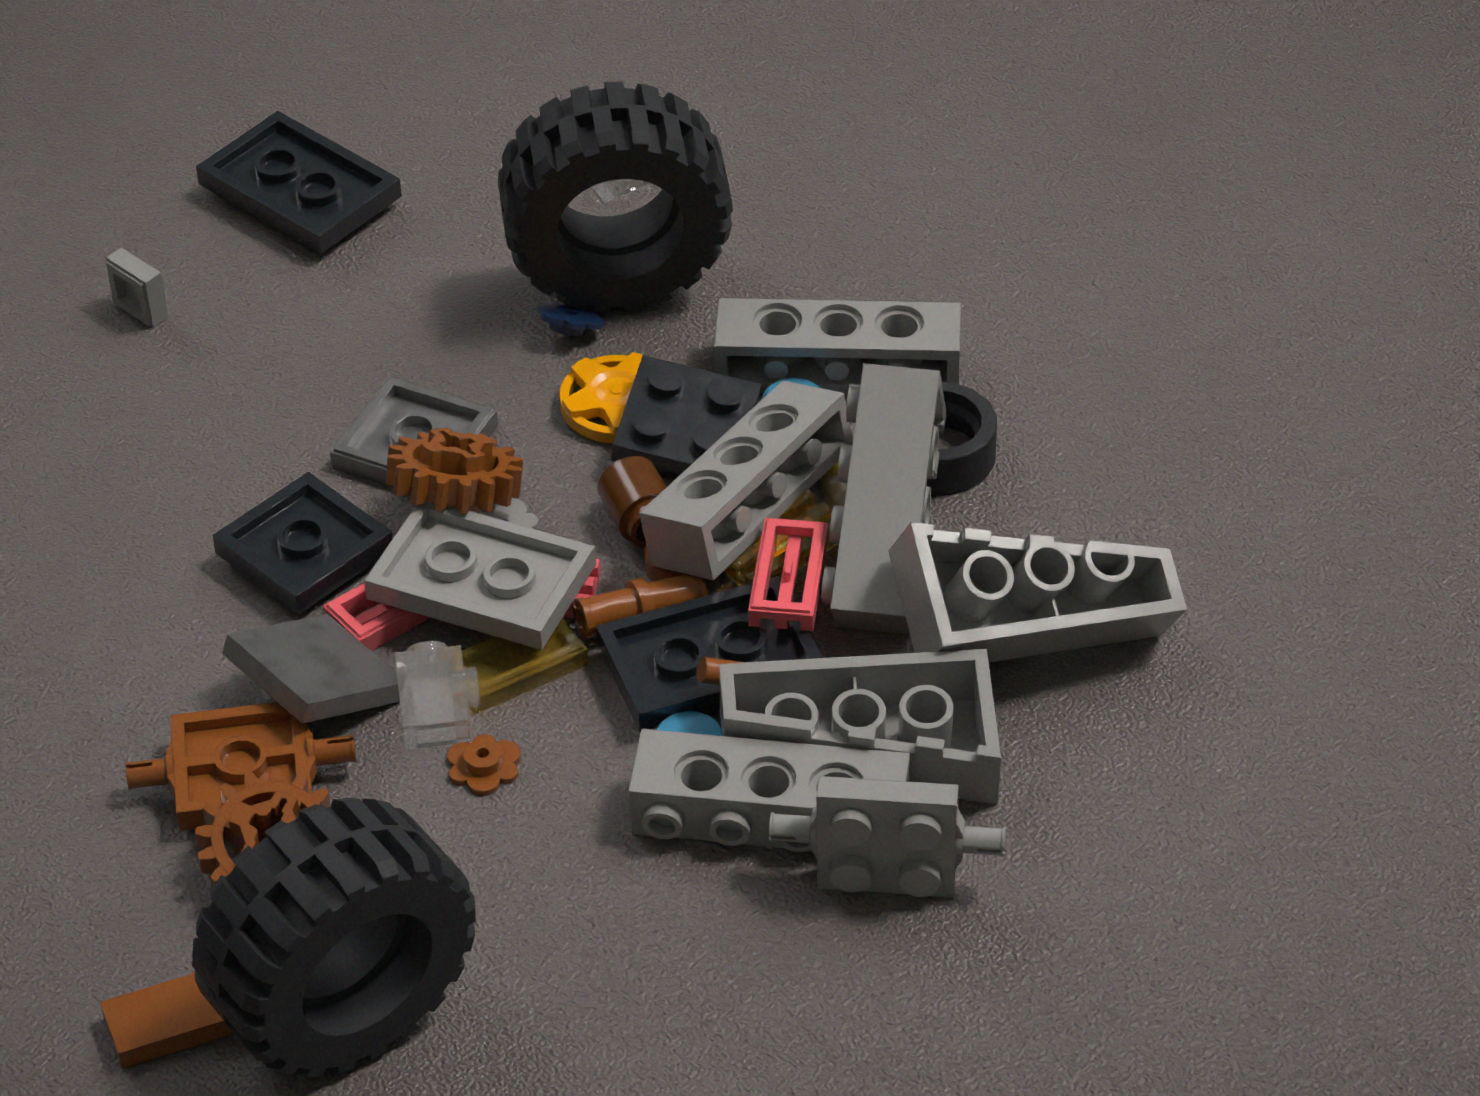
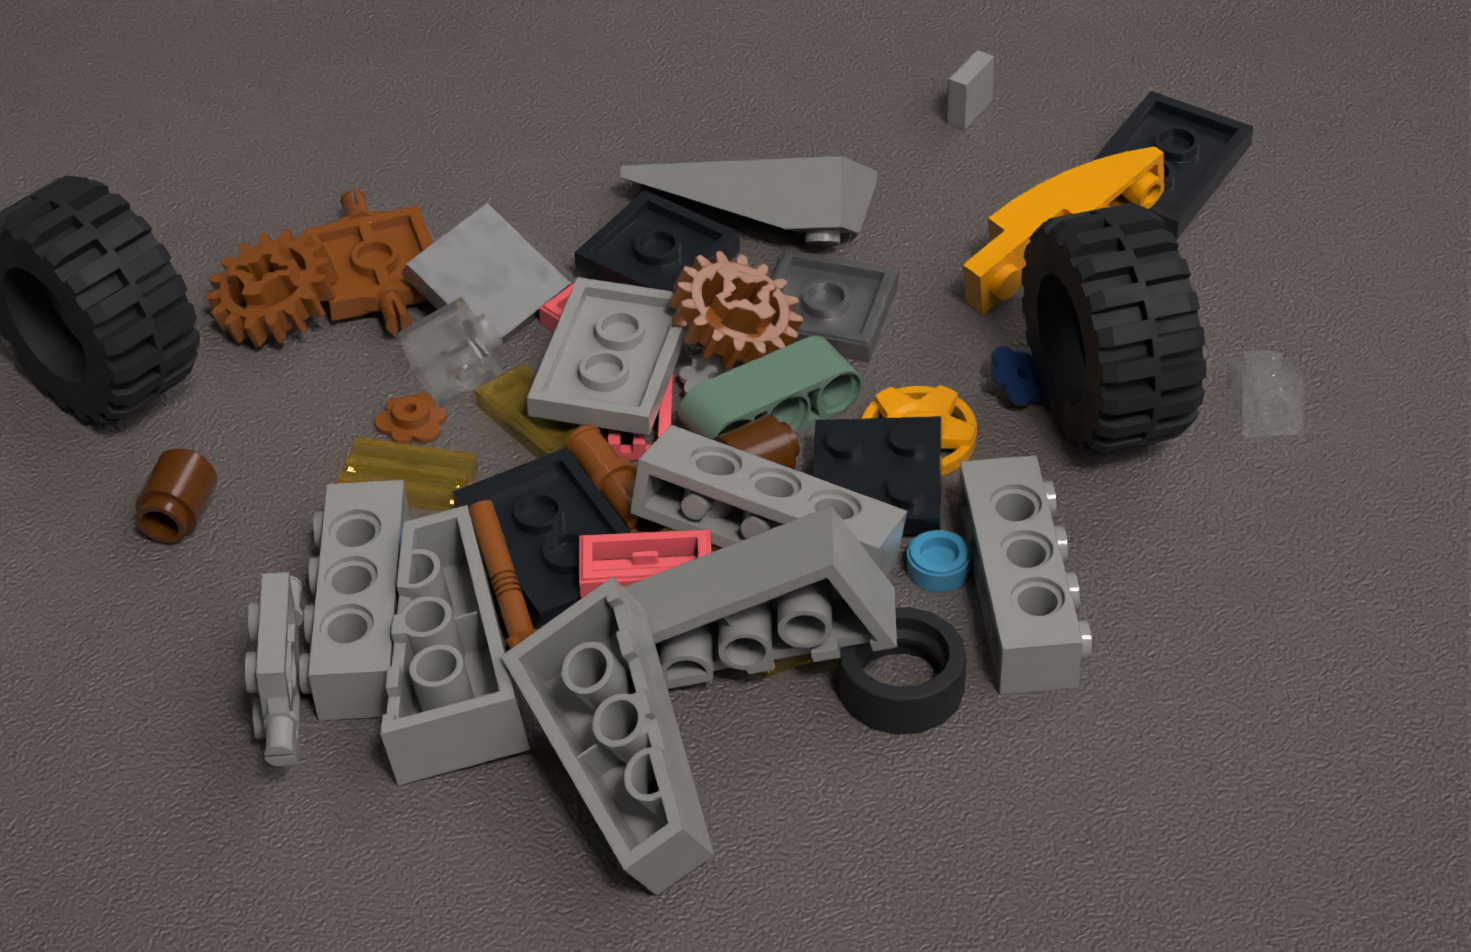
camera: 80 degrees right, 0 degrees up
none -> reddish brown brick [135,449,217,543]
none -> clear yellow tile [338,437,478,511]
none -> light grey wedge [620,156,877,245]
none -> sand green beam [678,335,863,440]
none -> light orange slope [963,146,1164,315]

